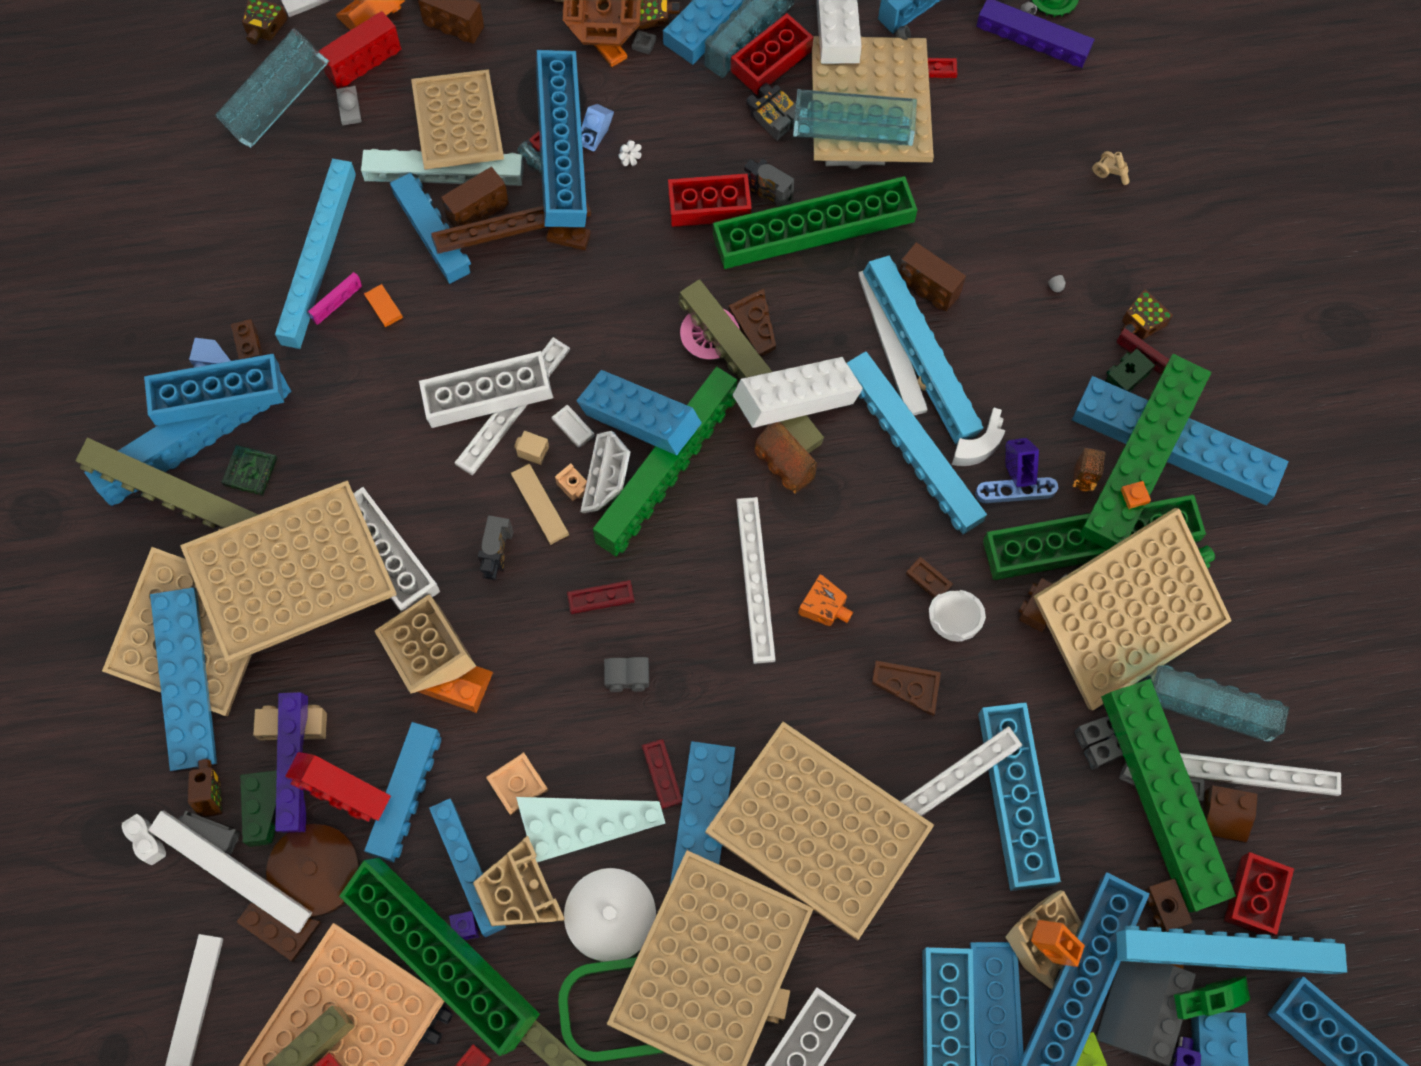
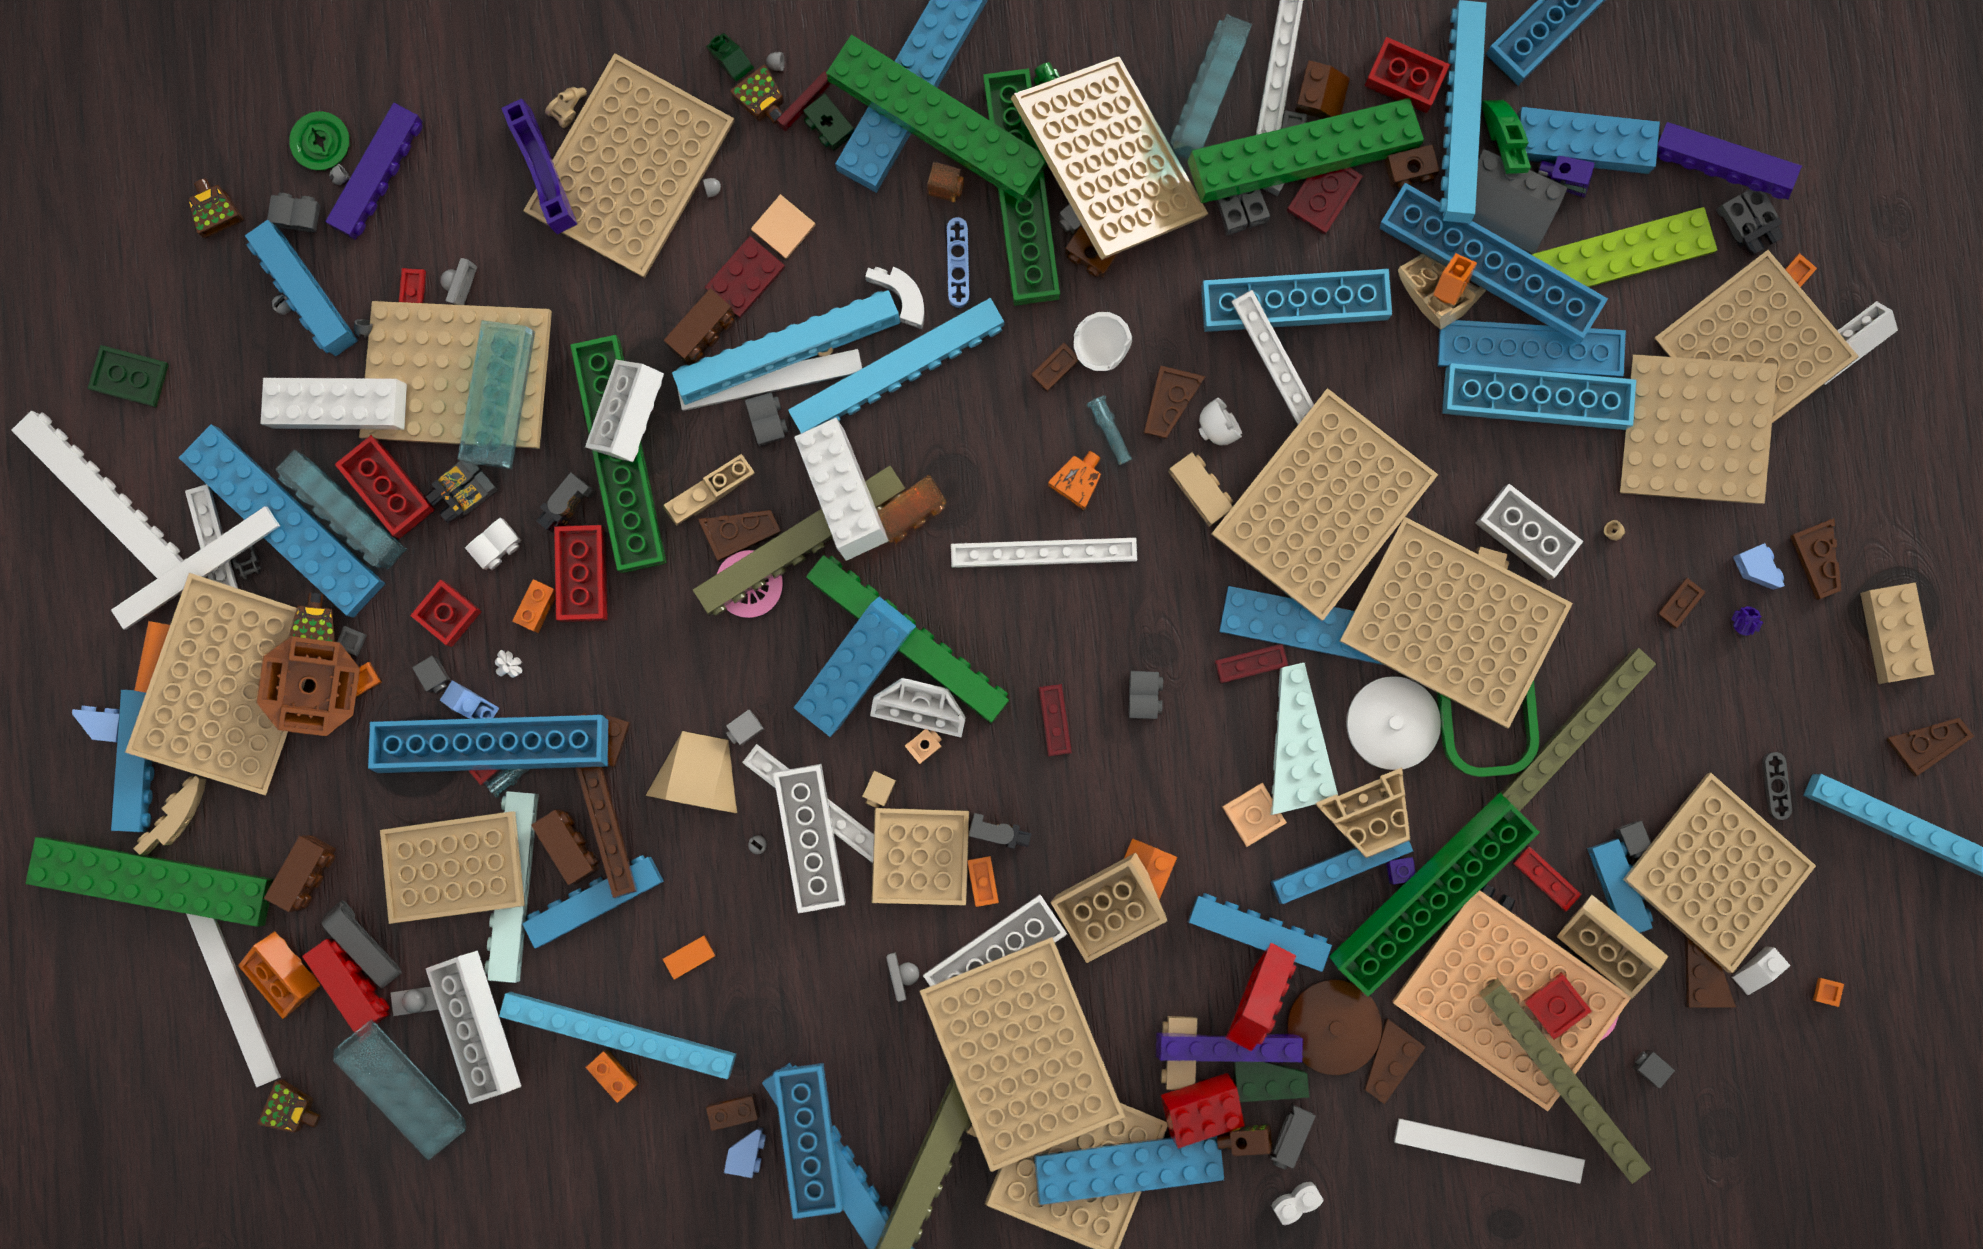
camera: 85 degrees left, 15 degrees up
white tile [148,810,313,933] -> none
clear green tile [221,445,277,496] -> none
dark pink tile [308,272,362,325] -> none
tan tile [511,464,569,545] -> none
white tile [552,405,595,449] -> none
dark purple torso [1005,438,1039,488] -> none
orange plate [1121,481,1151,509] -> none
none -> dark grey beam [322,900,402,989]
none -> red brick [410,579,482,647]
none -> dark grey brick [412,656,451,694]
none -> white brick [425,951,521,1104]
none -> light grey tile [440,258,477,305]
none -> white brick [465,518,521,570]
none -> dark purple arch [501,98,578,234]
none -> orange brick [513,579,556,633]
none -> tan plate [523,53,735,278]
none -> white slope [585,360,664,462]
none -> orange brick [586,1049,639,1103]
none -> tan wedge [646,731,737,813]
none -> tan slope [663,454,755,526]
none -> dark red plate [705,236,785,318]
none -> dark green slope [706,33,754,82]
none -> light grey brick [726,710,764,746]
none -> dark grey brick [745,392,788,446]
none -> light grey hinge [748,835,767,854]
none -> light nougat tile [751,194,816,259]
none -> light grey hinge [766,52,784,71]
none -> tan plate [871,808,969,905]
none -> light grey tile [886,952,919,1001]
none -> orange plate [967,856,999,907]
none -> clear light blue pin [1087,395,1133,465]
none -> red brick [1161,1073,1245,1149]
none -> tan brick [1168,453,1234,527]
none -> white cylinder [1199,398,1242,445]
none -> dark red plate [1287,167,1363,235]

